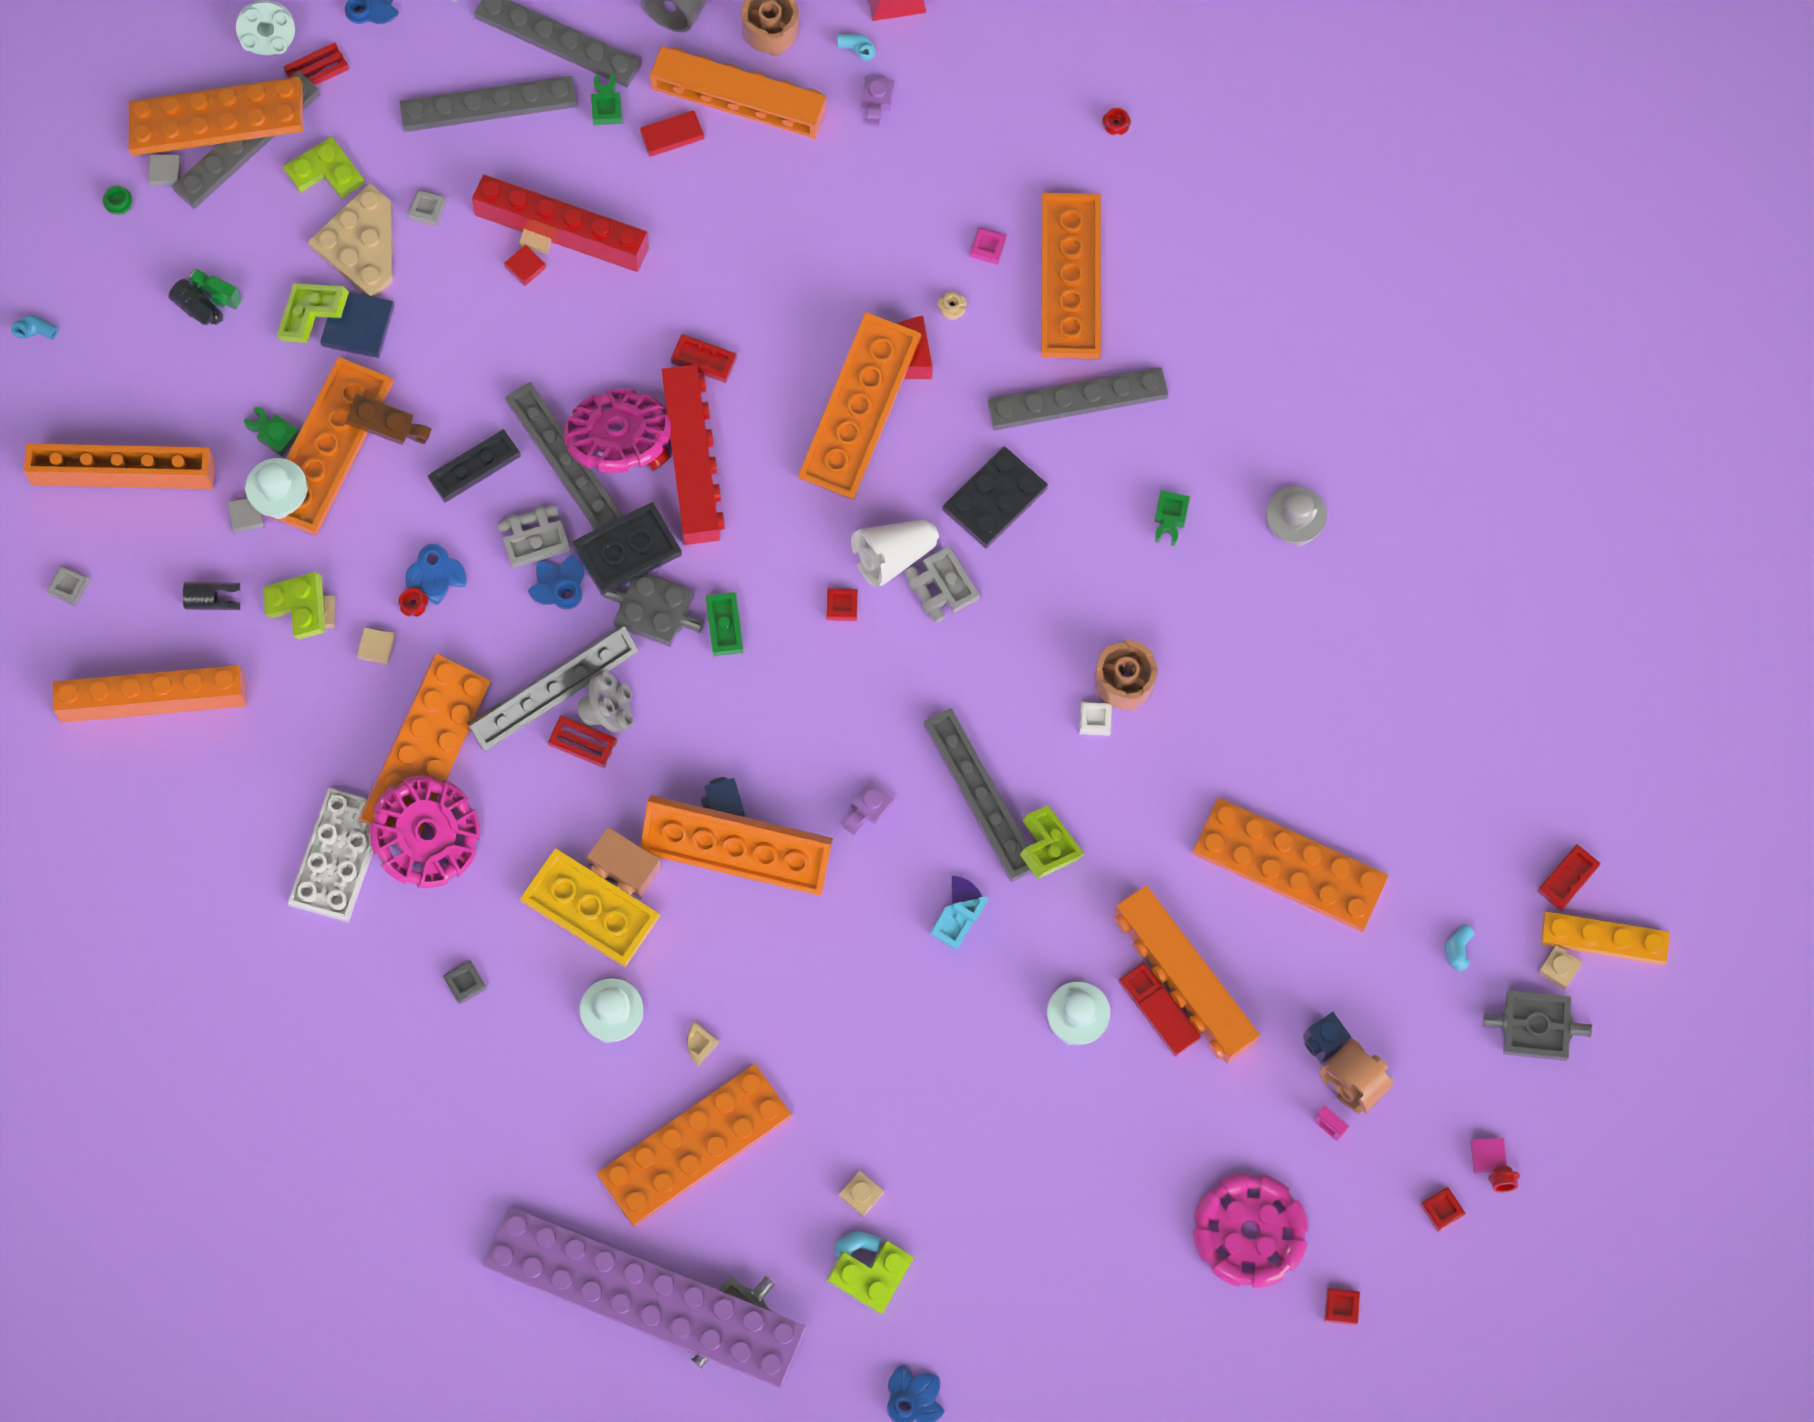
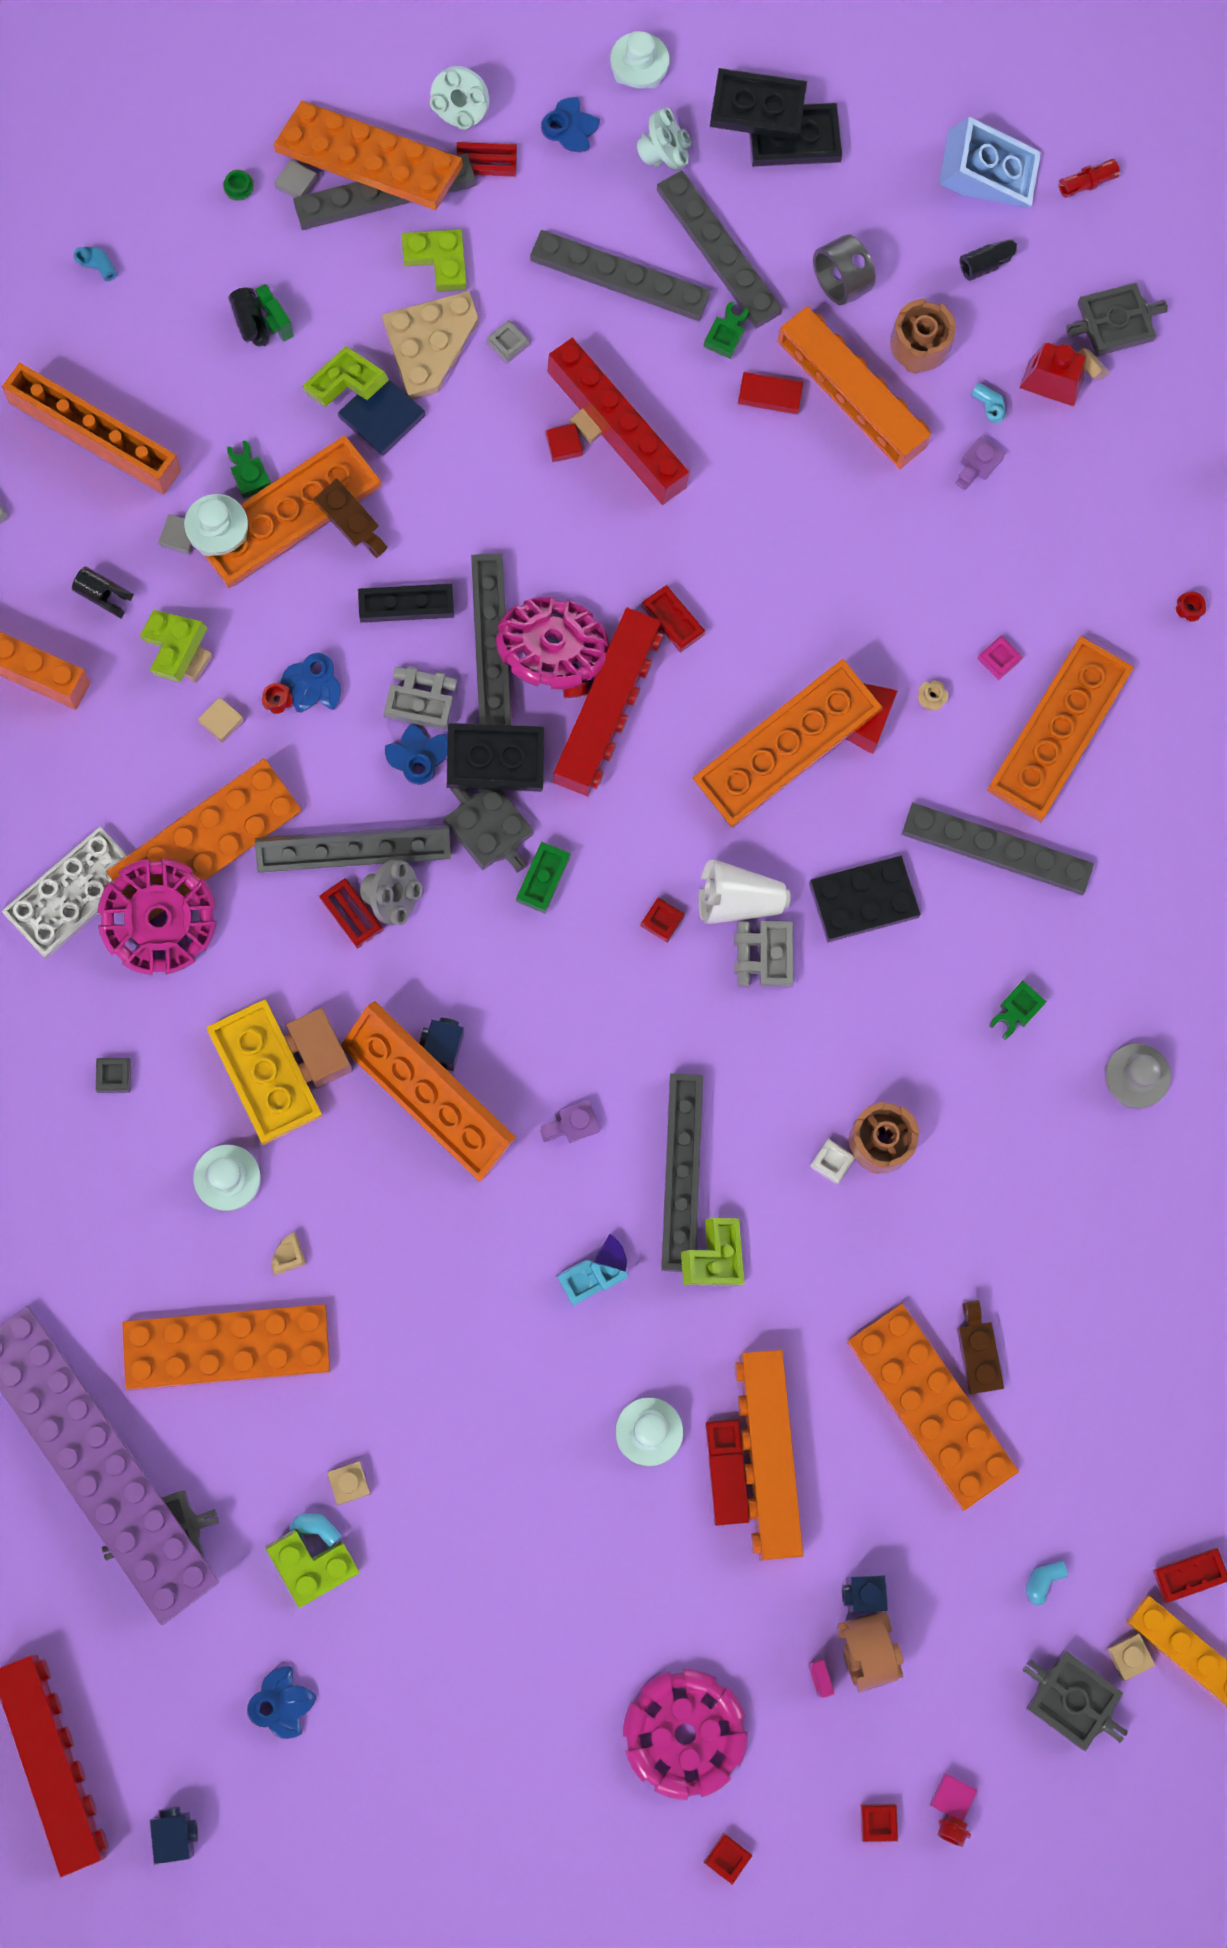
camera: 25 degrees right, 5 degrees up
none -> reddish brown plate [957,1300,1004,1395]

